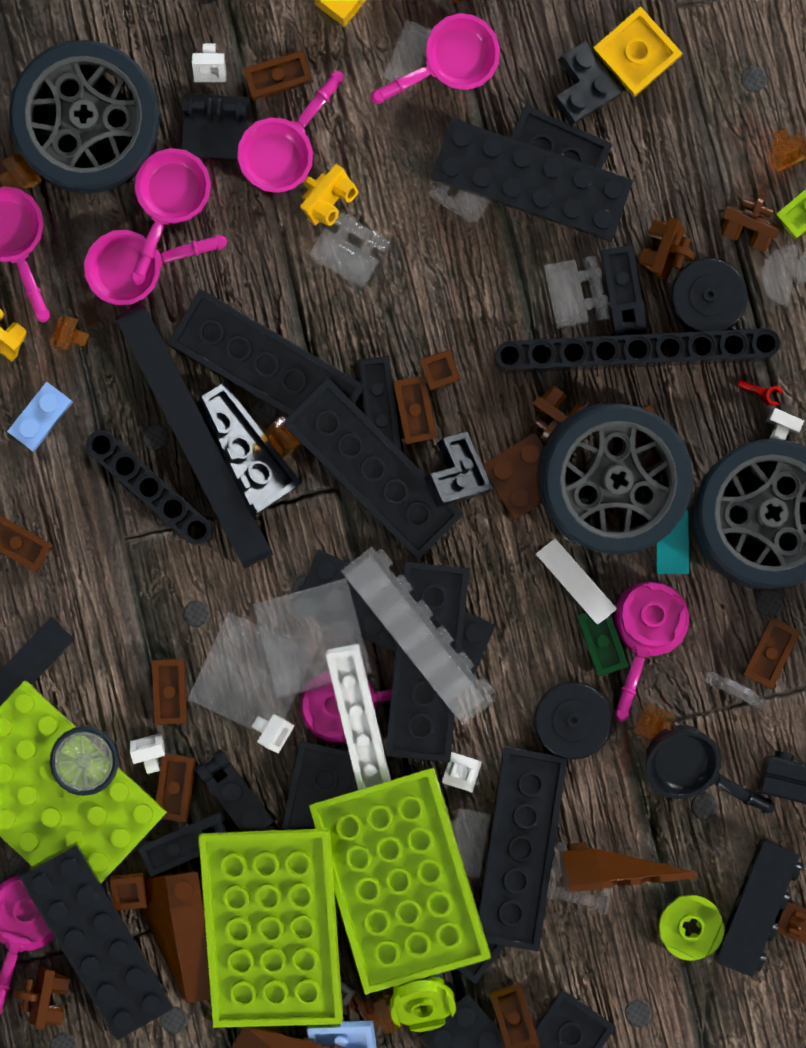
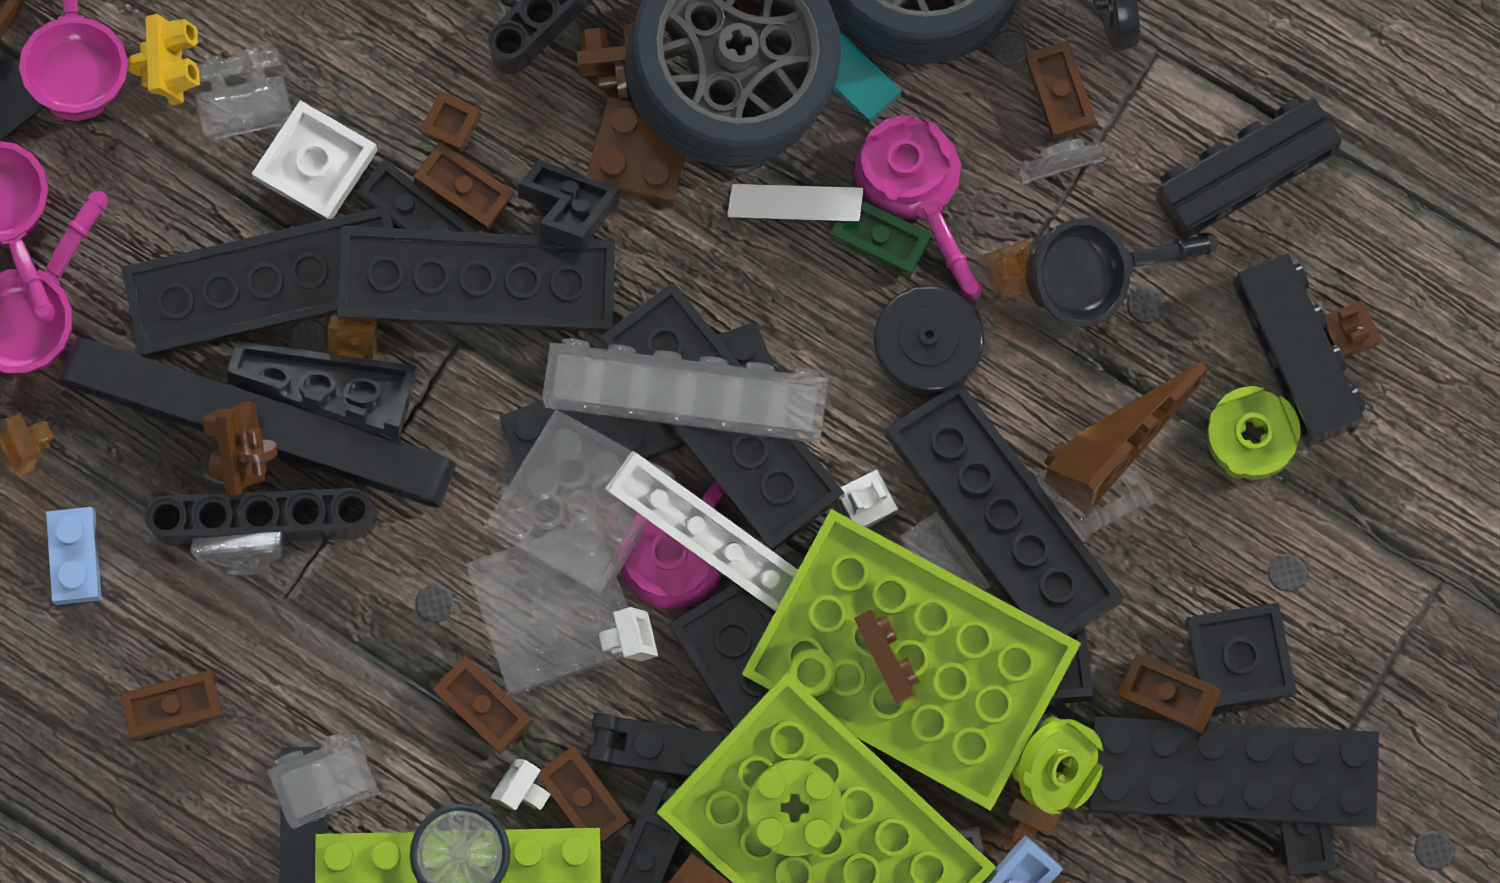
camera: 40 degrees left, 10 degrees down
none -> clear tile [191,531,283,575]
none -> reddish brown hips [203,401,278,496]
none -> white plate [252,100,378,220]
none -> clear brick [267,732,381,829]
none -> lime plate [747,759,843,856]
none -> lime tile [788,649,836,697]
none -> reddish brown plate [854,610,920,705]

